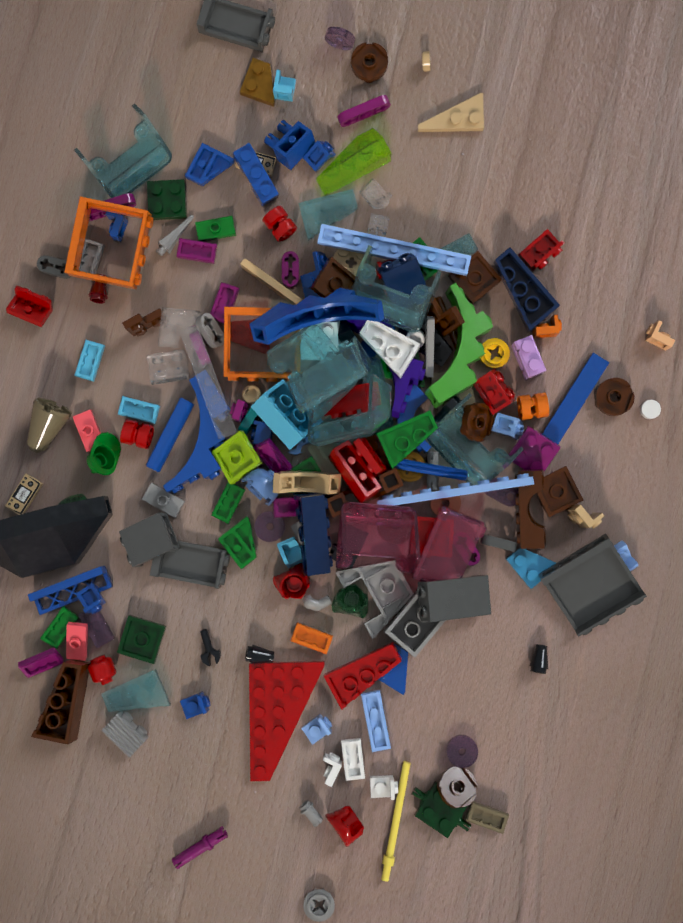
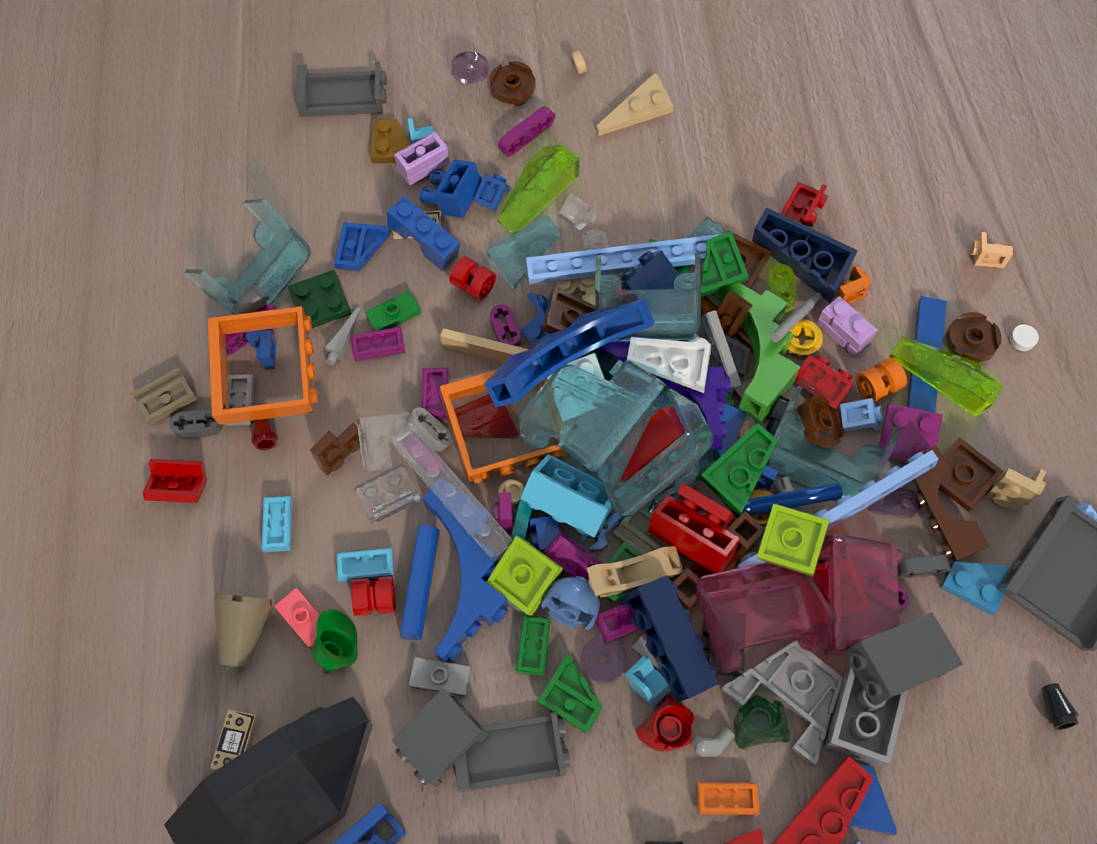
camera: 20 degrees left, 20 degrees down
none -> dark tan plate [131,367,197,426]
none -> dark grey cone [230,284,269,315]
none -> lavender brick [394,132,450,186]
none -> green wing [700,231,749,296]
none -> lime plate [757,503,829,576]
none -> clear neon green plate [768,264,797,312]
none -> light grey bar [770,292,822,343]
none -> clear neon green wedge [889,336,1003,417]

